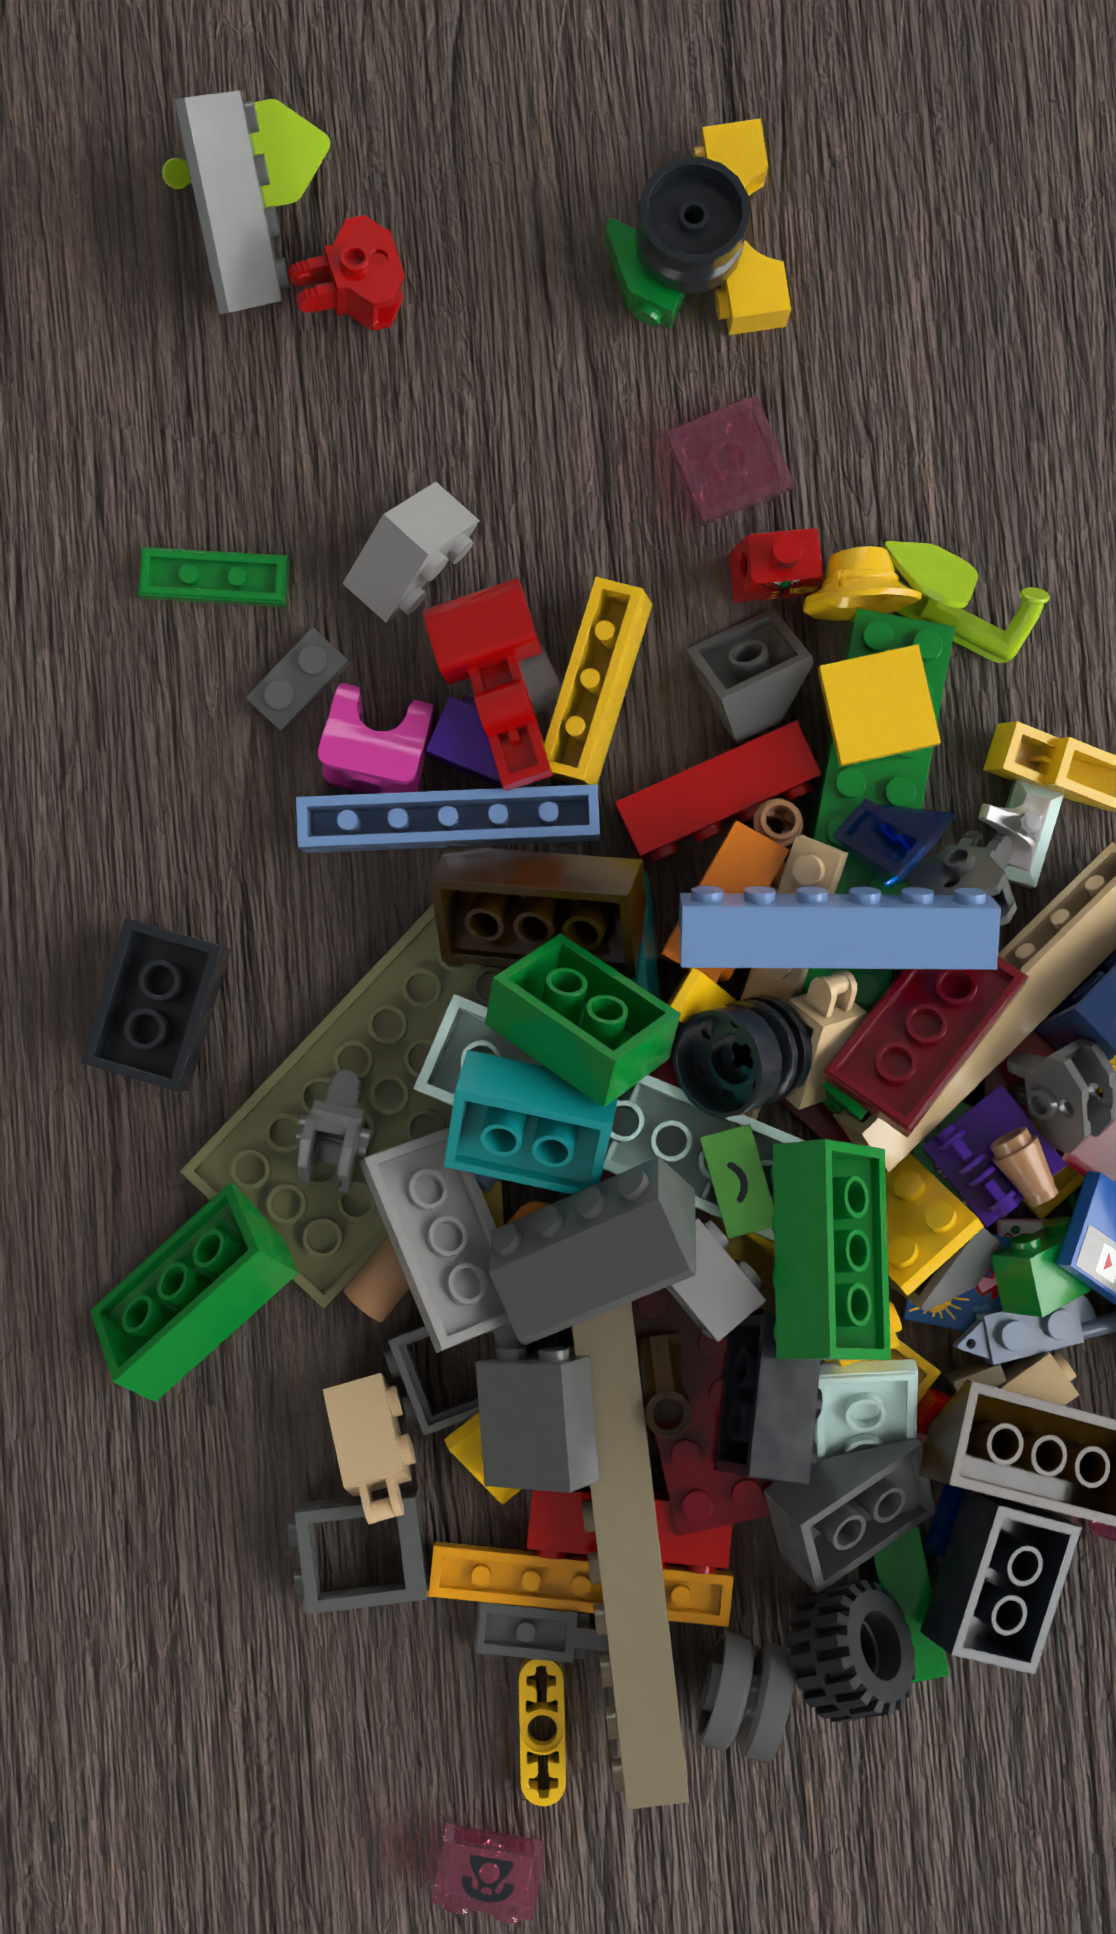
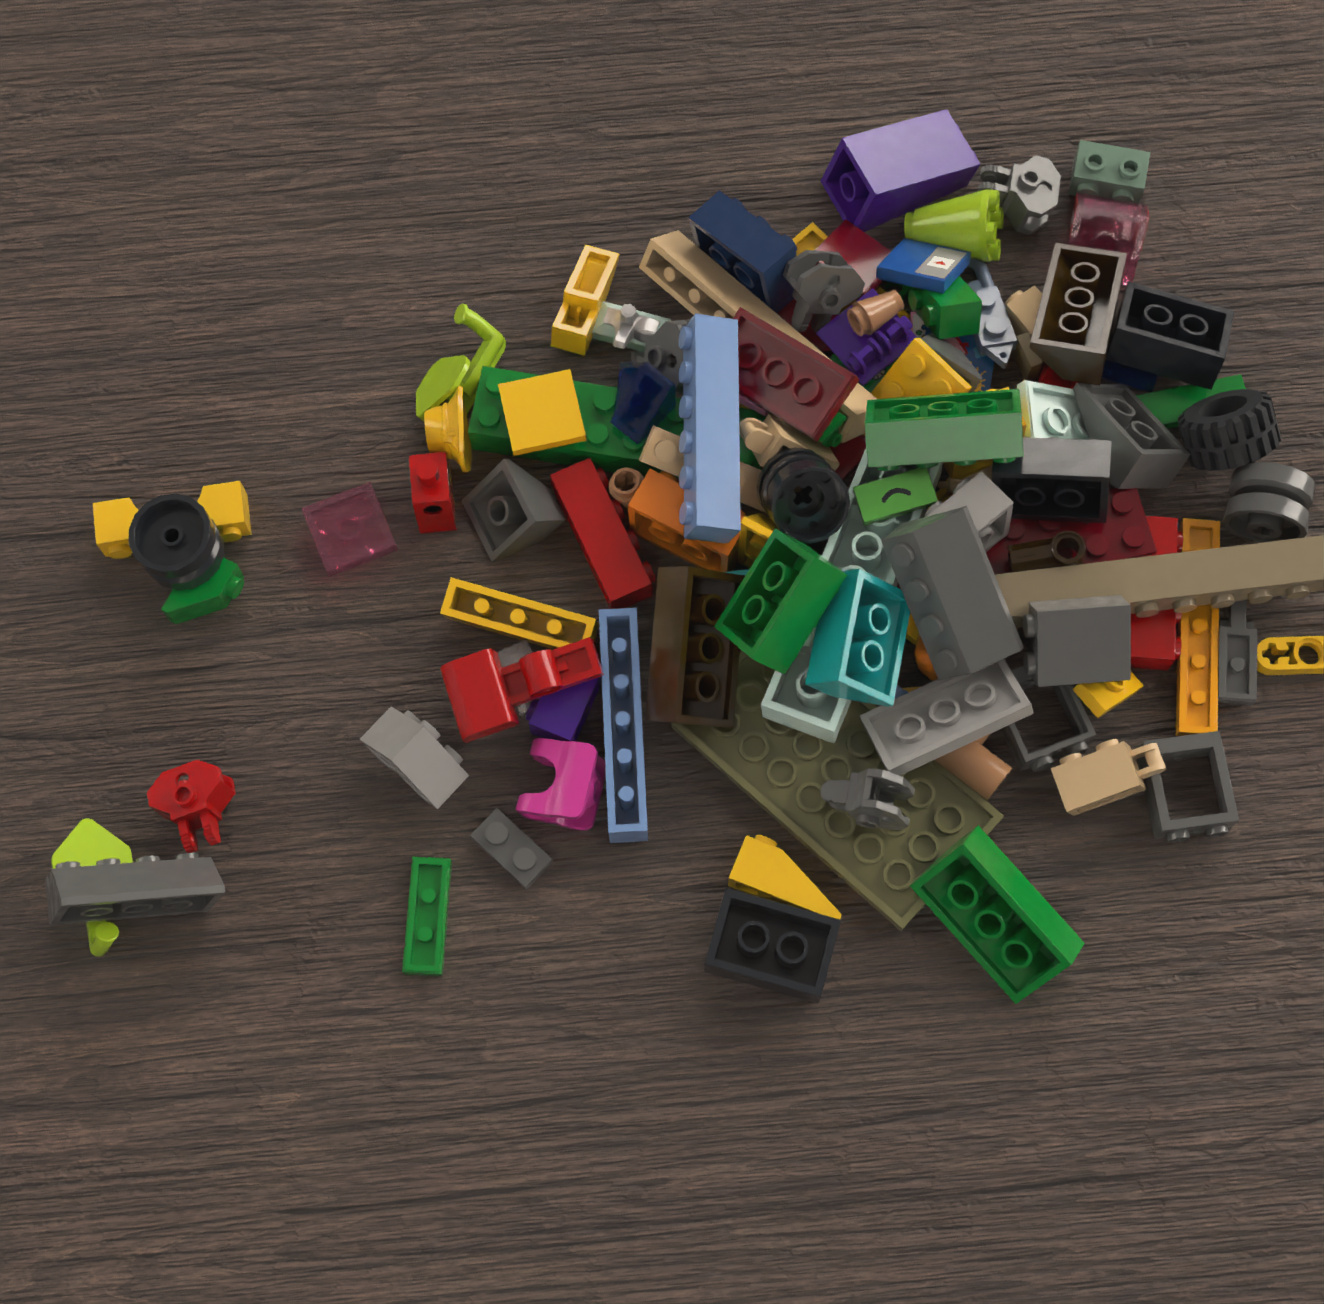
camera: 90 degrees left, 15 degrees down
none -> yellow slope [728,835,842,919]

